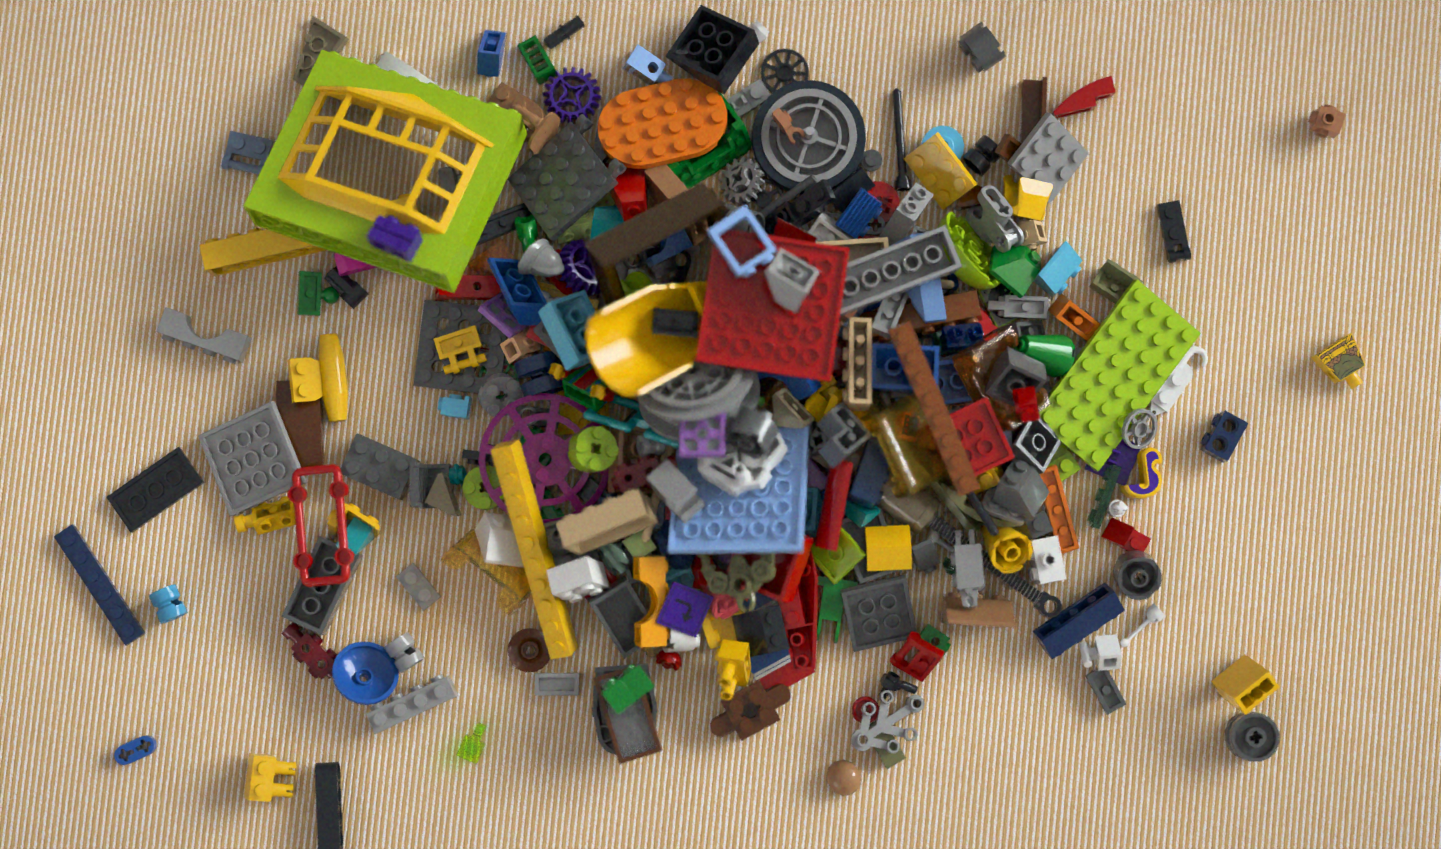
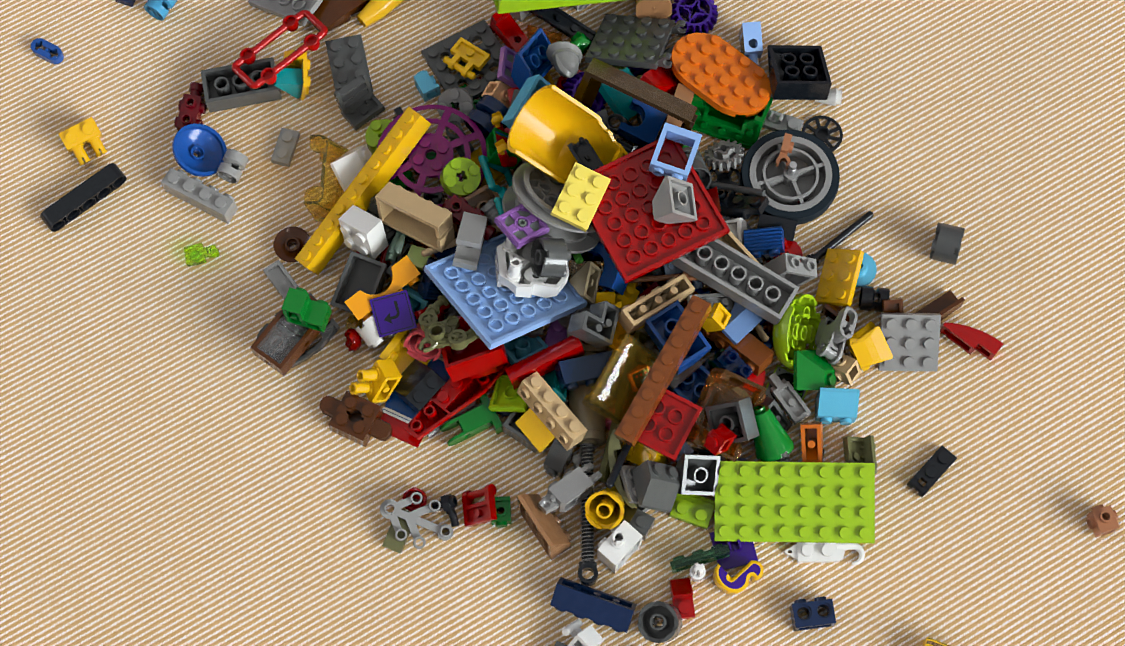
camera: 55 degrees right, 15 degrees down
yellow brick [234,496,295,535] -> none
dark tan slope [425,473,461,516] -> none
teal plate [449,464,467,487] -> none
medium nougat hair [826,760,861,796] -> none
dark grey plate [840,574,917,652] -> none
dark grey plate [861,149,882,171] -> none
orange tile [1039,464,1079,554] -> none
light grey wheel [1121,408,1158,449] -> none
none -> tan brick [517,371,588,451]
none -> light yellow plate [550,162,611,232]
none -> yellow panel [702,302,731,332]

